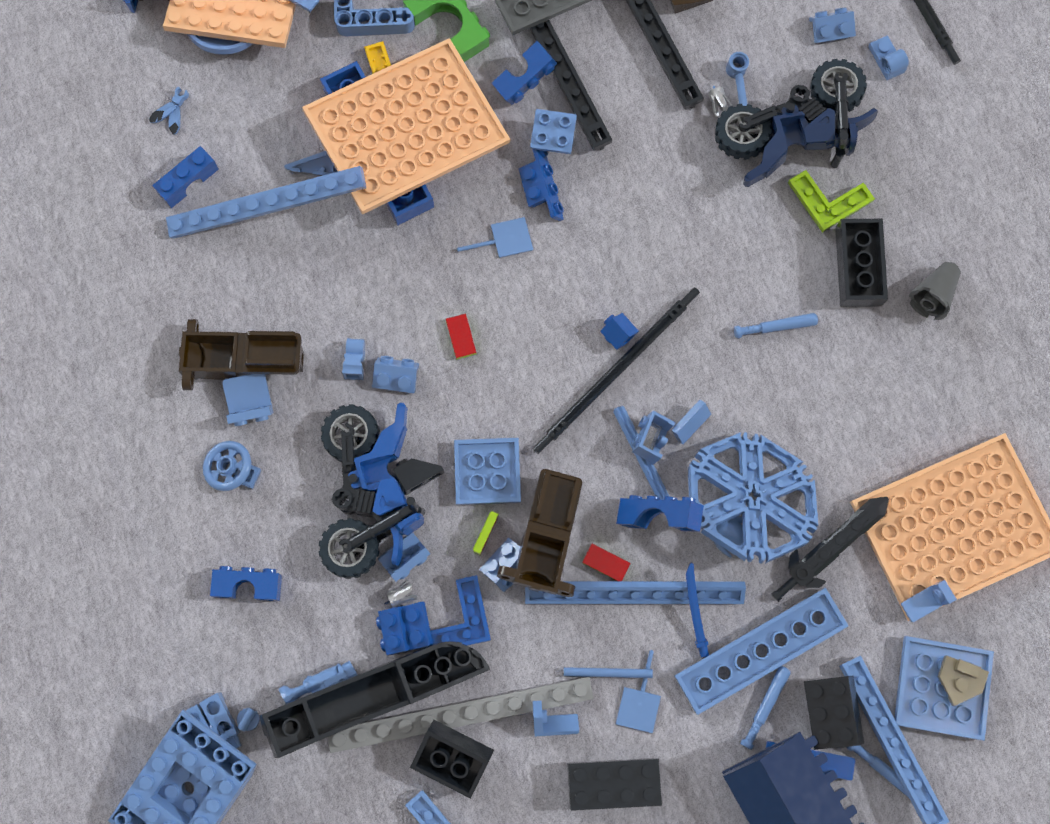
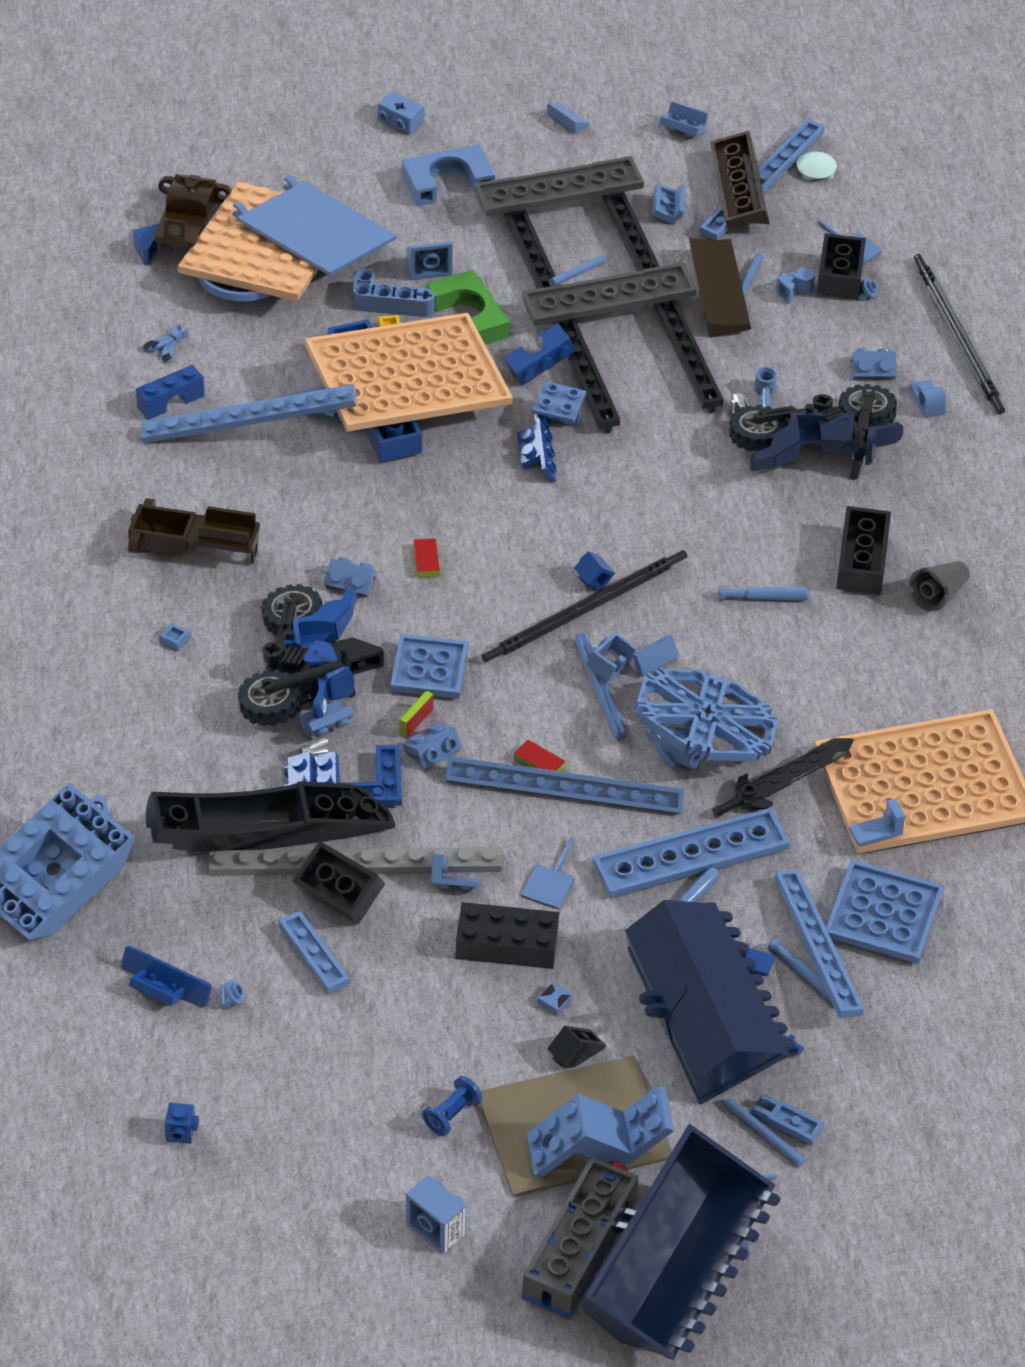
camera: 10 degrees right, 30 degrees down
medium blue plate [203,441,251,491] -> none
blue arch [210,566,282,601] -> none
medium blue bracket [222,374,274,426] -> none
medium blue plate [237,707,260,732] -> none
medium blue leg [342,338,365,380] -> none
medium blue piece [457,217,533,258] -> none
dark brown piece [497,469,582,597] -> none
medium blue bar [564,667,653,678] -> none
blue arch [616,495,704,532] -> none
blue sword [686,562,709,657] -> none
lime plate [788,170,875,233] -> none
black brick [804,675,865,750] -> none
dark tan plate [938,655,989,706] -> none

